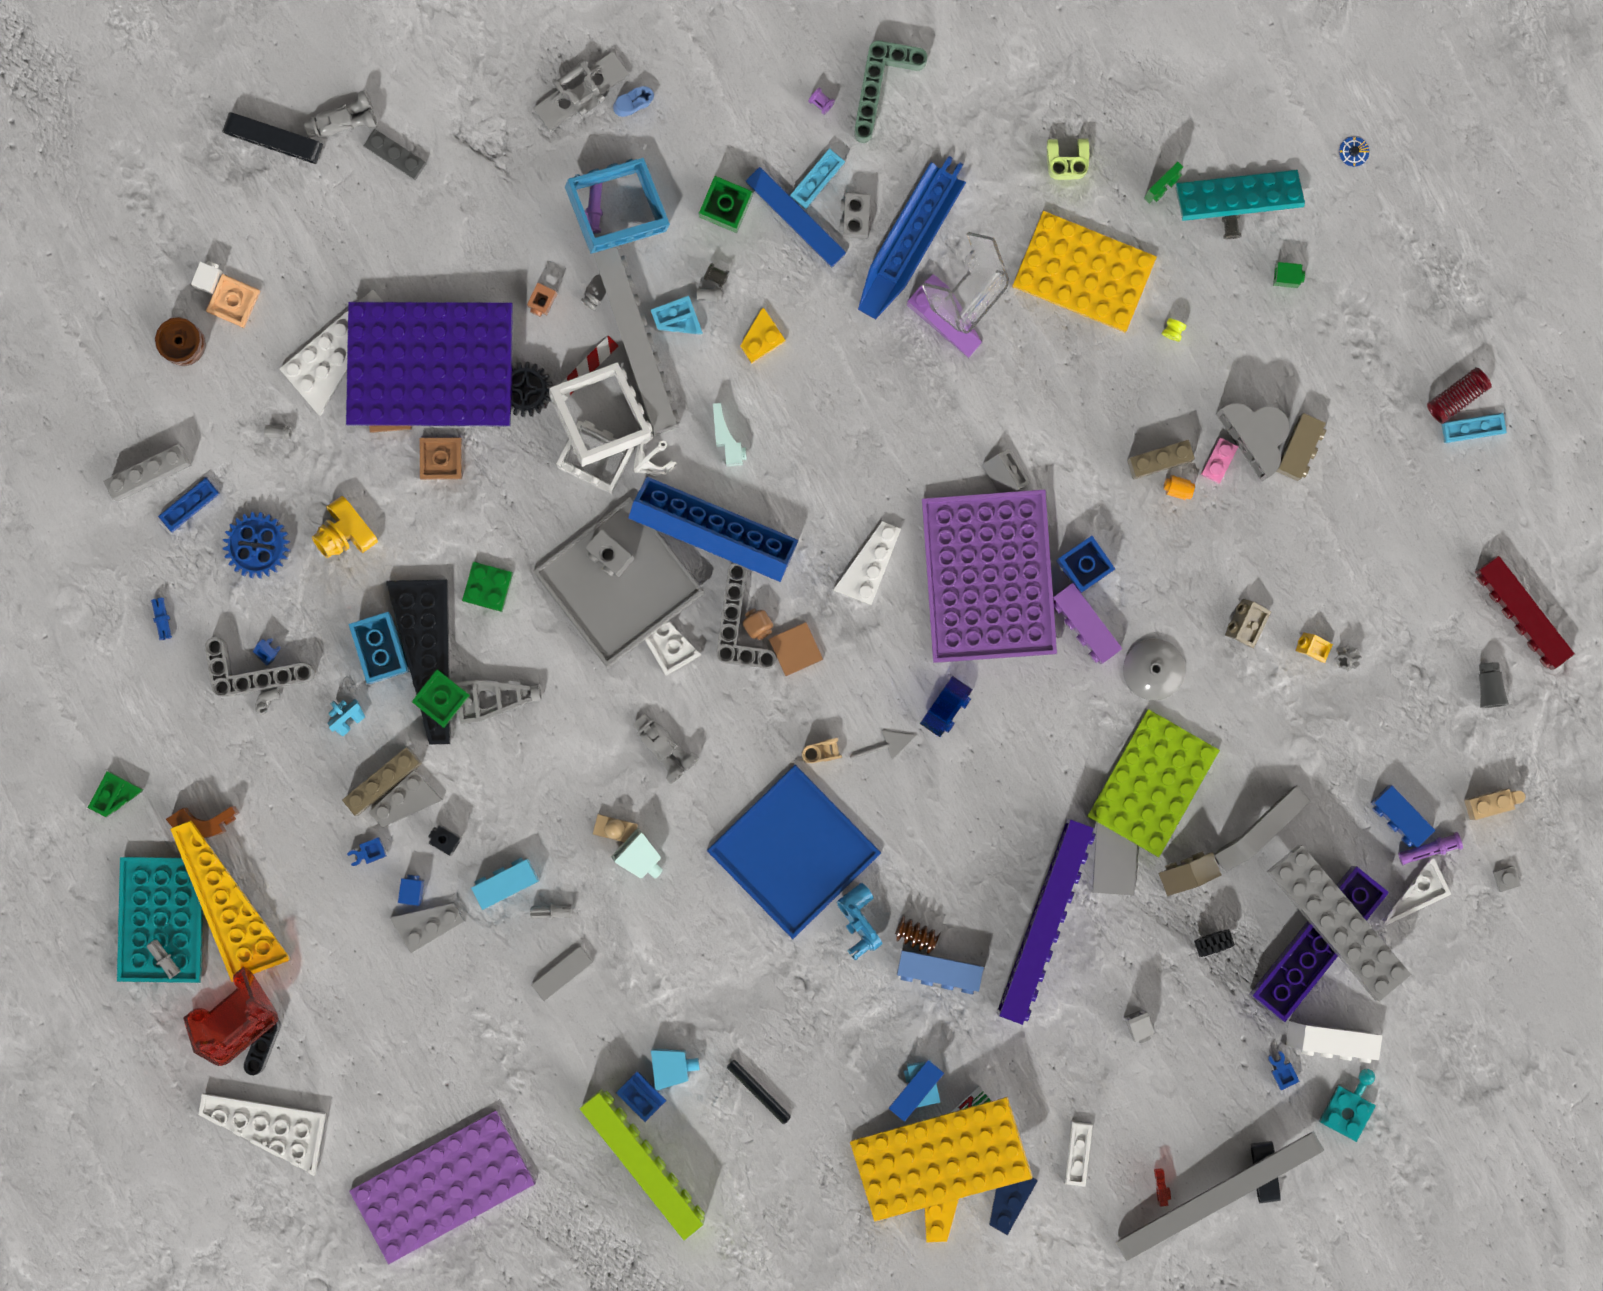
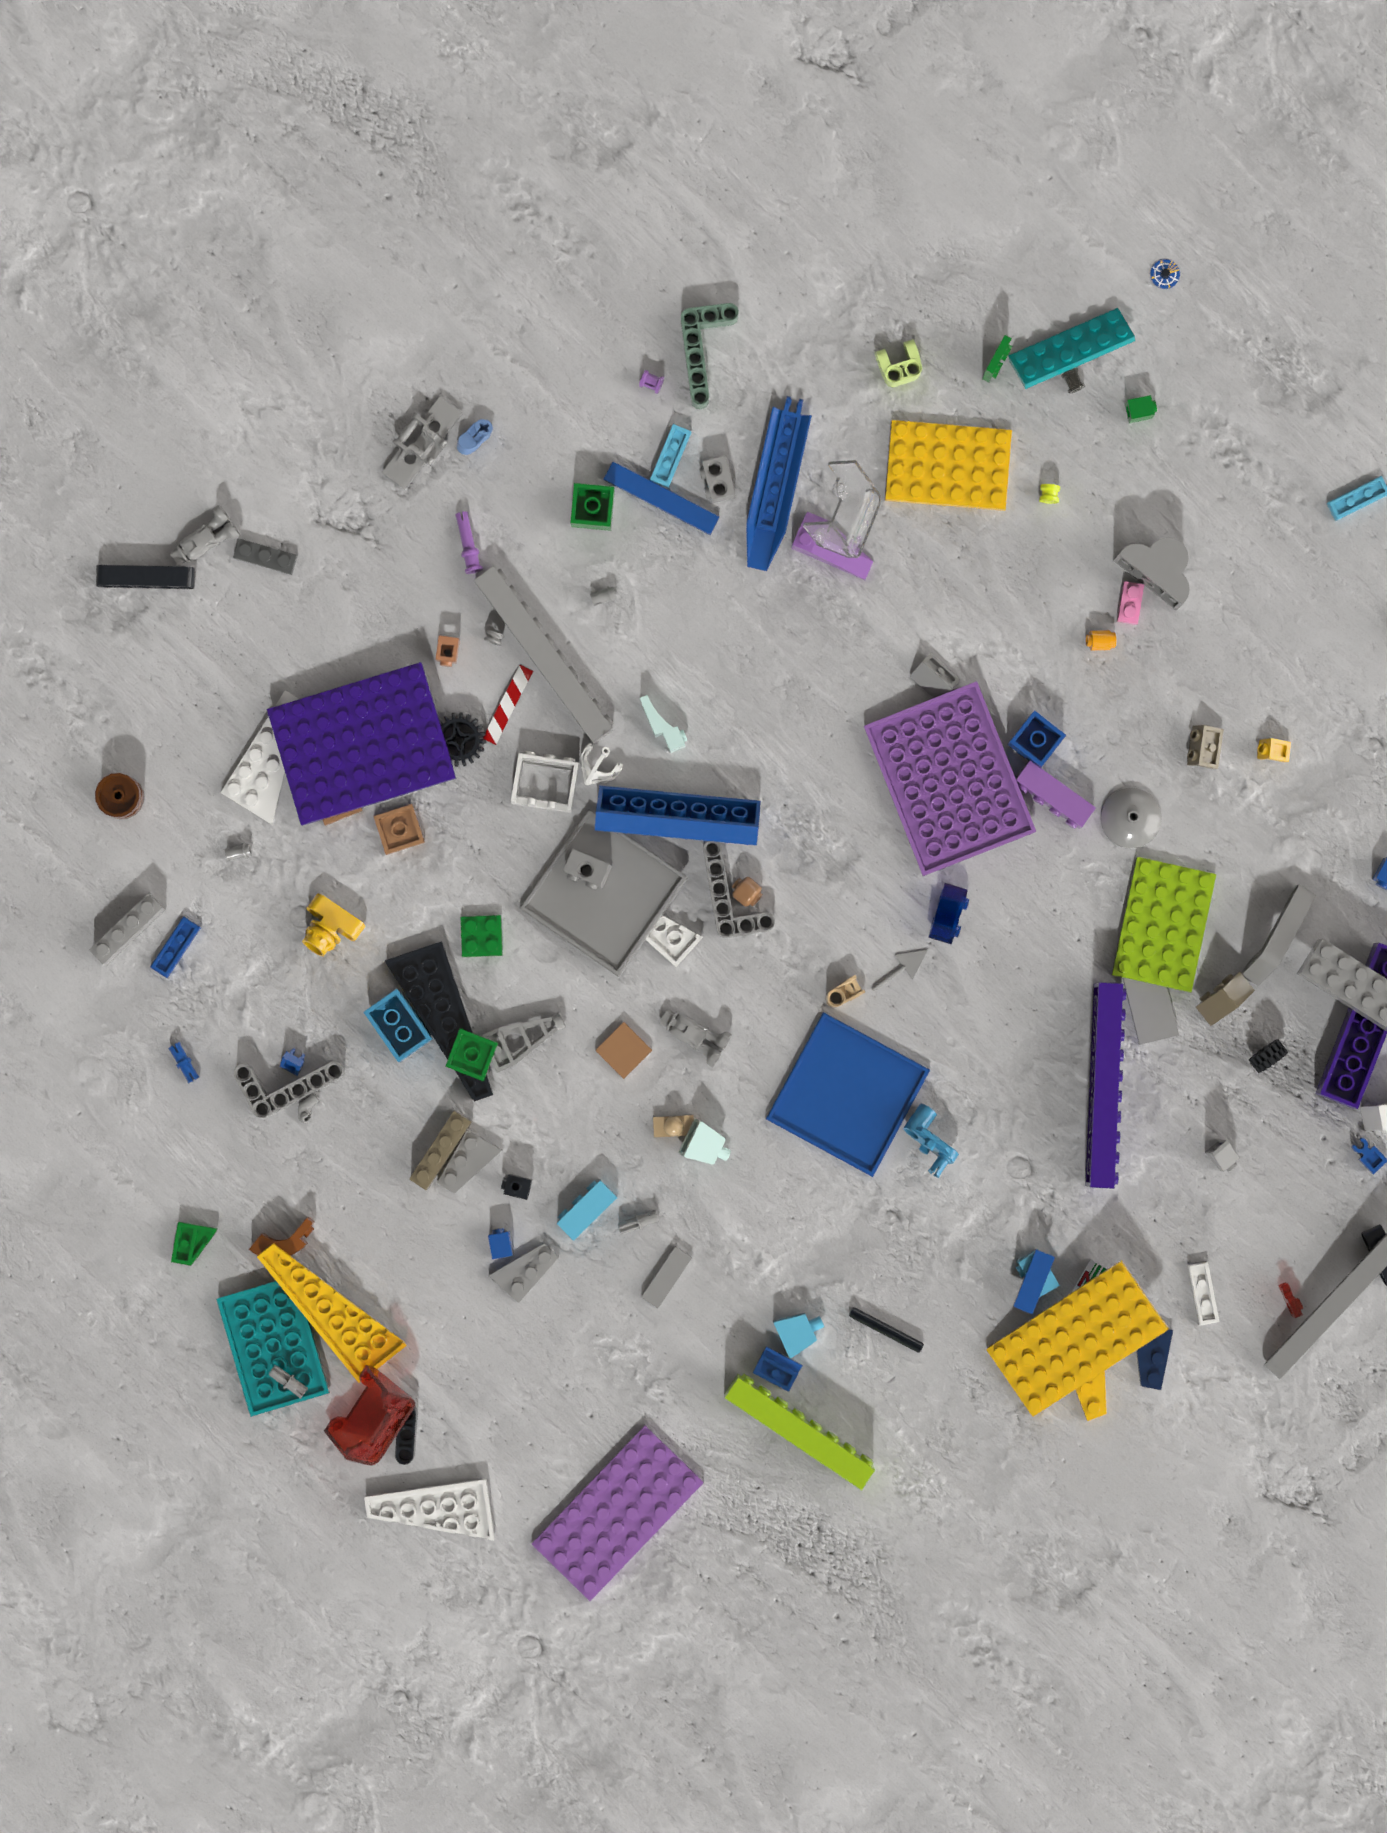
camera: 20 degrees left, 0 degrees up
white brick [191,261,223,295] -> none
light nougat tile [206,274,261,328] -> none
blue gear [222,512,291,579] -> none
medium azure hips [327,699,365,736] -> none
blue plate [347,837,387,866] -> none
white window [549,362,653,467] -> none
dark azure window [565,158,670,254] -> none
medium azure wing [651,296,703,335] -> none
clear smoke bush [704,263,730,288] -> none
yellow wing [740,308,786,364] -> none
medium nougat tile [769,622,823,676] -> none
white wing [833,521,901,605] -> none
reddish brown piece [895,916,941,955] -> none
medium blue brick [897,950,984,994] -> none
dark tan brick [1127,440,1195,480] -> none
dark tan brick [1276,413,1326,481] -> none
light grey gear [1334,644,1362,672] -> none
dark red piece [1427,367,1492,424] -> none
none -> medium nougat tile [595,1022,653,1079]

